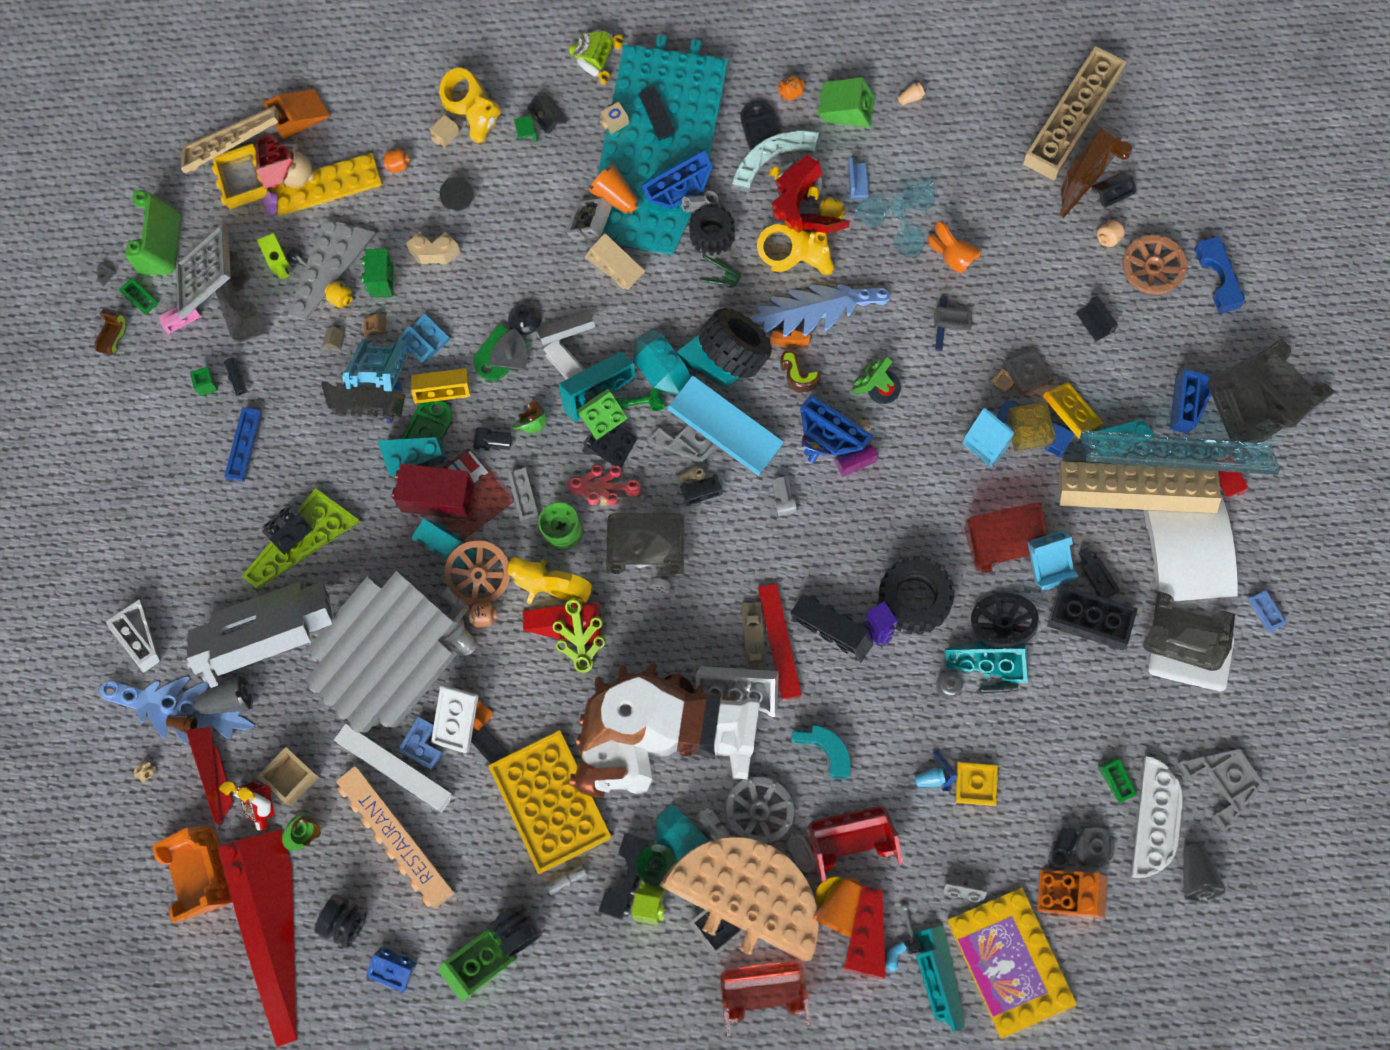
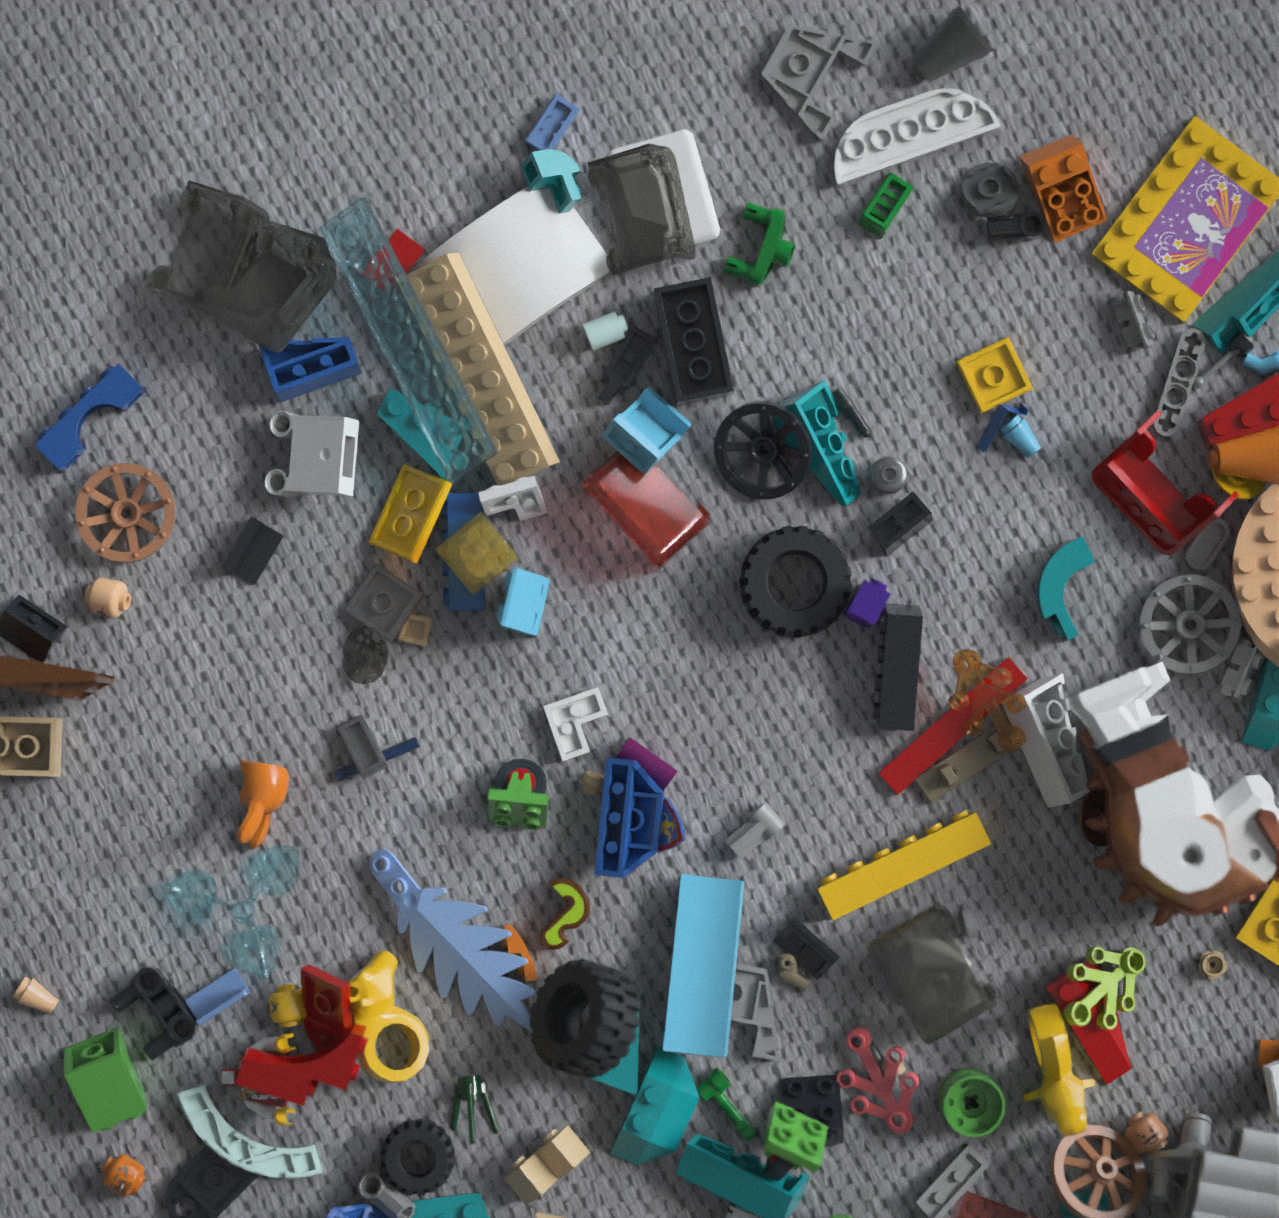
camera: 130 degrees left, 15 degrees up
none -> black piece [109,966,199,1061]
none -> white piece [264,411,359,498]
none -> clear smoke dish [342,626,389,685]
none -> white plate [478,476,548,521]
none -> tan brick [504,1125,590,1206]
none -> teal brick [520,149,582,213]
none -> white plate [543,687,608,761]
none -> light aqua brick [582,311,629,351]
none -> green connector [724,202,795,287]
none -> yellow brick [816,809,991,920]
none -> black hinge [868,491,933,556]
none -> clear orange plant [949,649,1027,752]
none -> light grey beam [1152,328,1206,438]
none -> tan plate [1198,950,1227,979]

